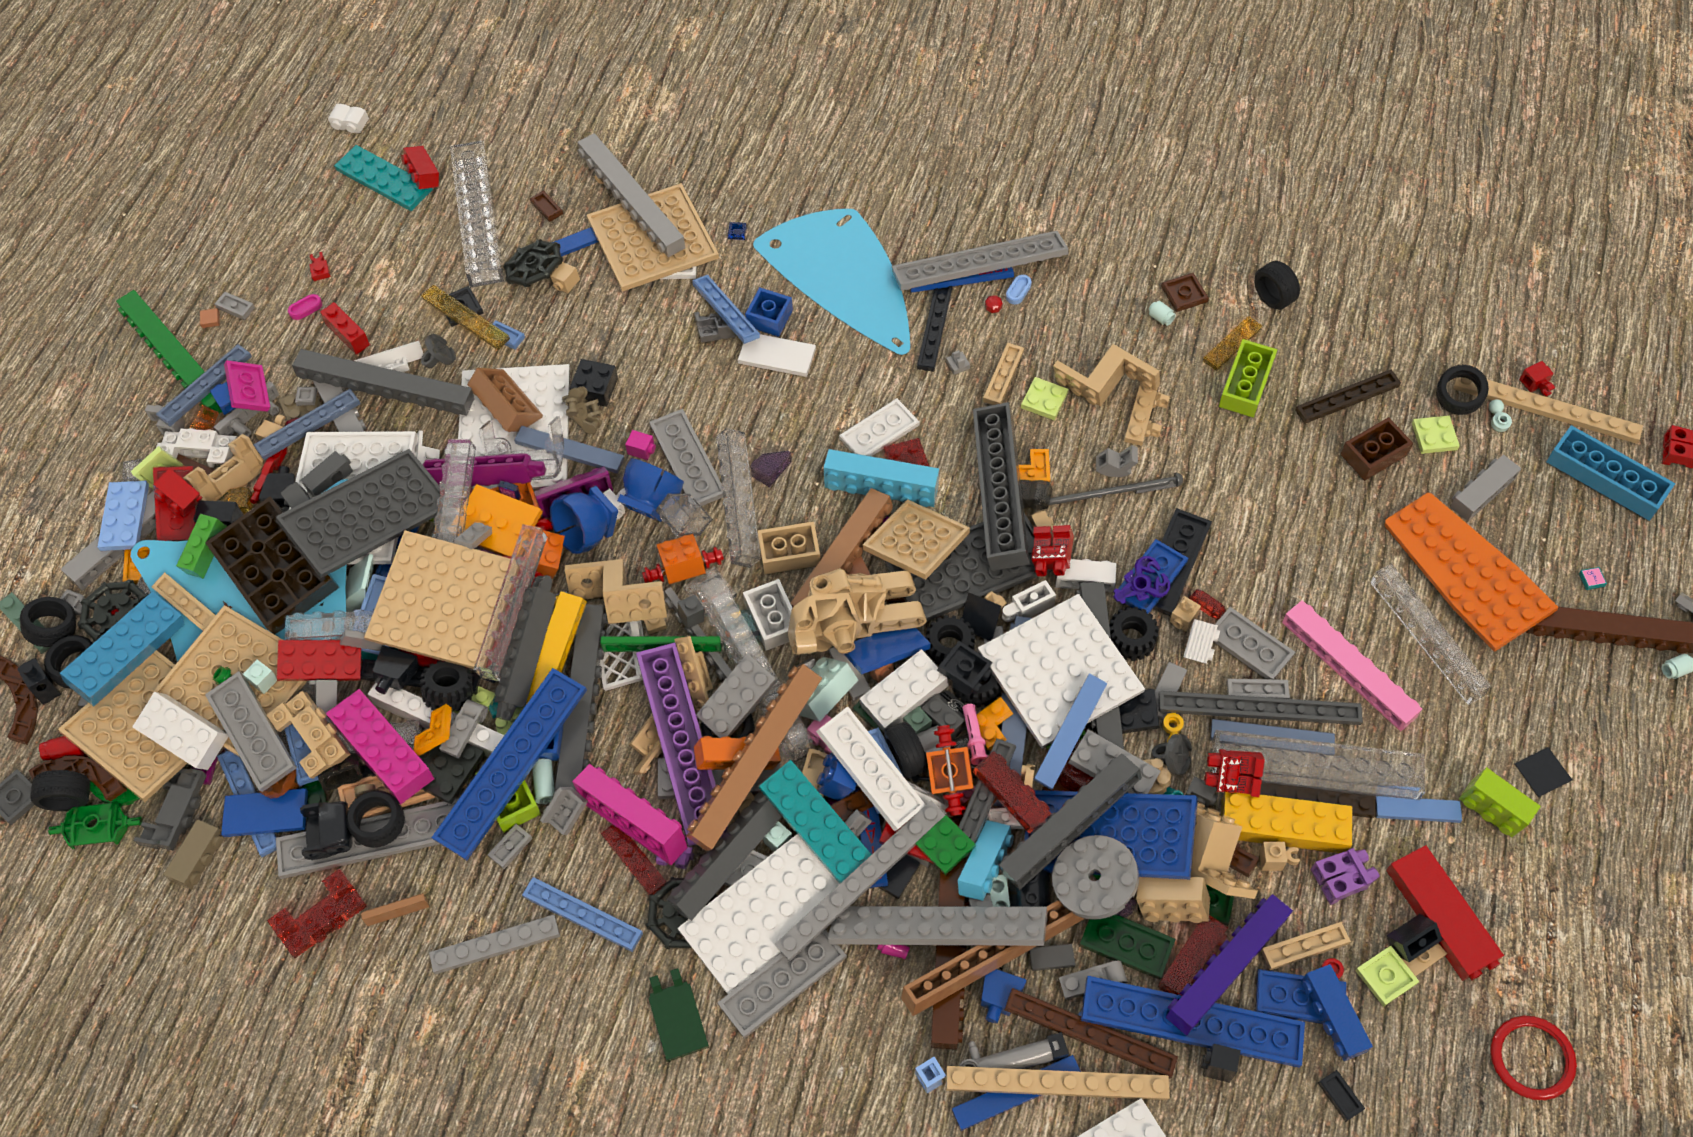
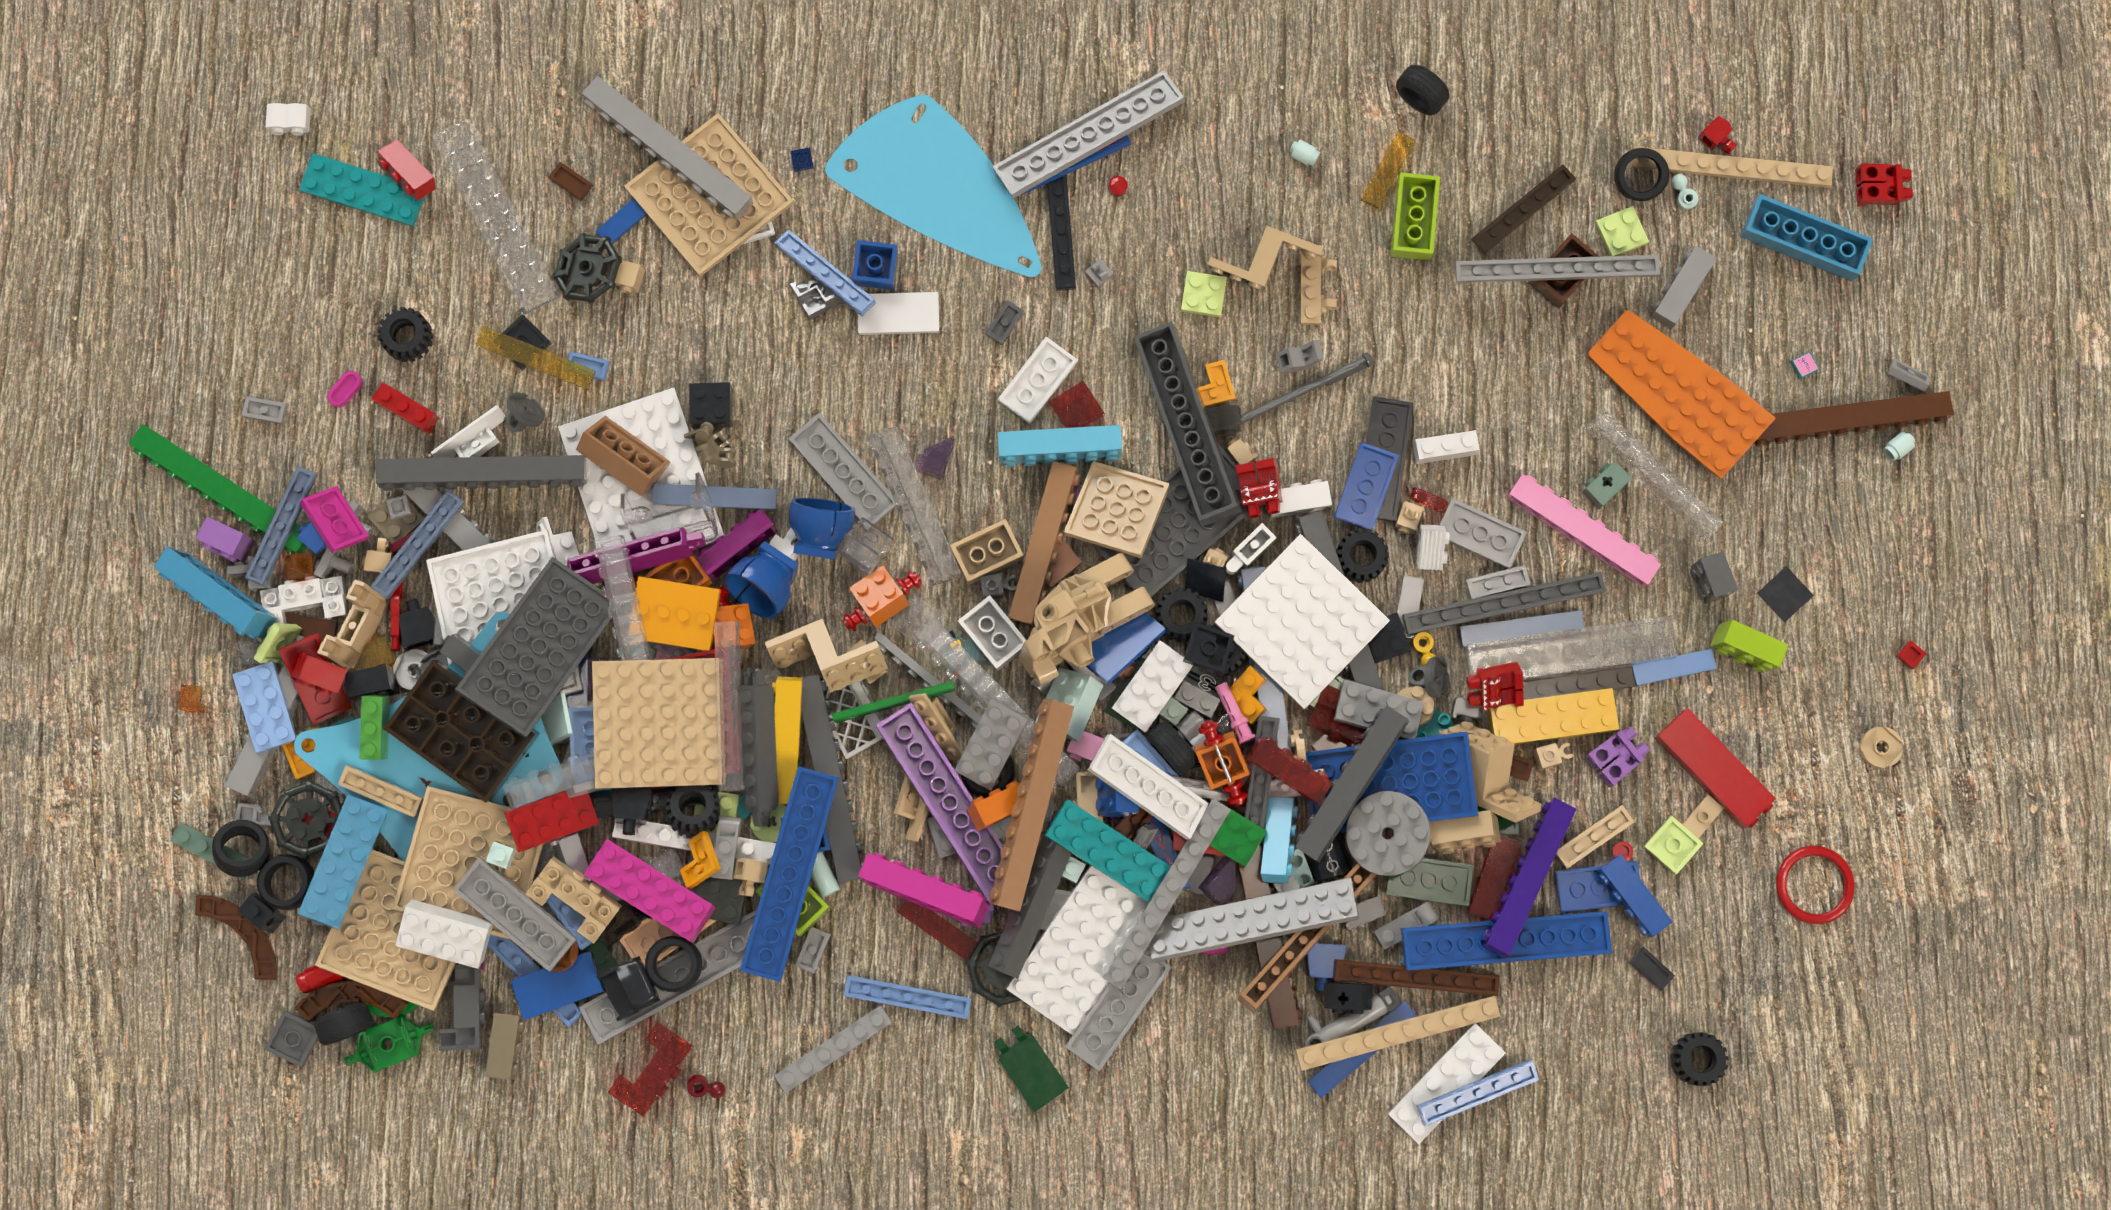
camera: 20 degrees left, 20 degrees up
nougat tile [200,308,220,328] -> none
green plate [213,666,232,685] -> none
dark grey brick [300,451,353,497] -> none
red plate [309,252,331,281] -> none
dark tan tile [354,784,376,797] -> none
medium nougat tile [361,893,430,926] -> none
light grey plate [454,522,492,550] -> none
clear blue tile [498,481,521,500] -> none
light grey bracket [540,787,588,835] -> none
dark pink brick [625,430,656,460] -> none
dark grey brick [678,594,705,629] -> none
light blue brick [915,1057,946,1093] -> none
tan plate [983,343,1024,405] -> none
light blue tile [1006,275,1032,305] -> none
medium blue tile [1033,673,1107,790] -> none
dark purple animal [1113,556,1170,604] -> none
reddish brown tile [1161,273,1209,312] -> none
black brick [1201,1044,1241,1083] -> none
black brick [1386,914,1443,962] -> none
none -> dark azure brick [154,546,278,639]
none -> clear orange panel [178,684,206,713]
none -> medium lavender brick [195,517,255,563]
none -> black tyre [377,307,434,362]
none -> dark red plate [687,1075,726,1098]
none -> tan brick [733,858,768,897]
none -> dark grey brick [980,573,1017,599]
none -> dark grey plate [985,300,1024,345]
none -> slope [1198,856,1236,905]
none -> black brick [1324,982,1372,1014]
none -> white brick [1413,430,1480,464]
none -> light grey plate [1455,255,1660,283]
none -> sand green brick [1582,461,1632,509]
none -> dark grey piece [1690,551,1738,604]
none -> tan plate [1858,727,1903,769]
none -> red tile [1896,640,1927,670]

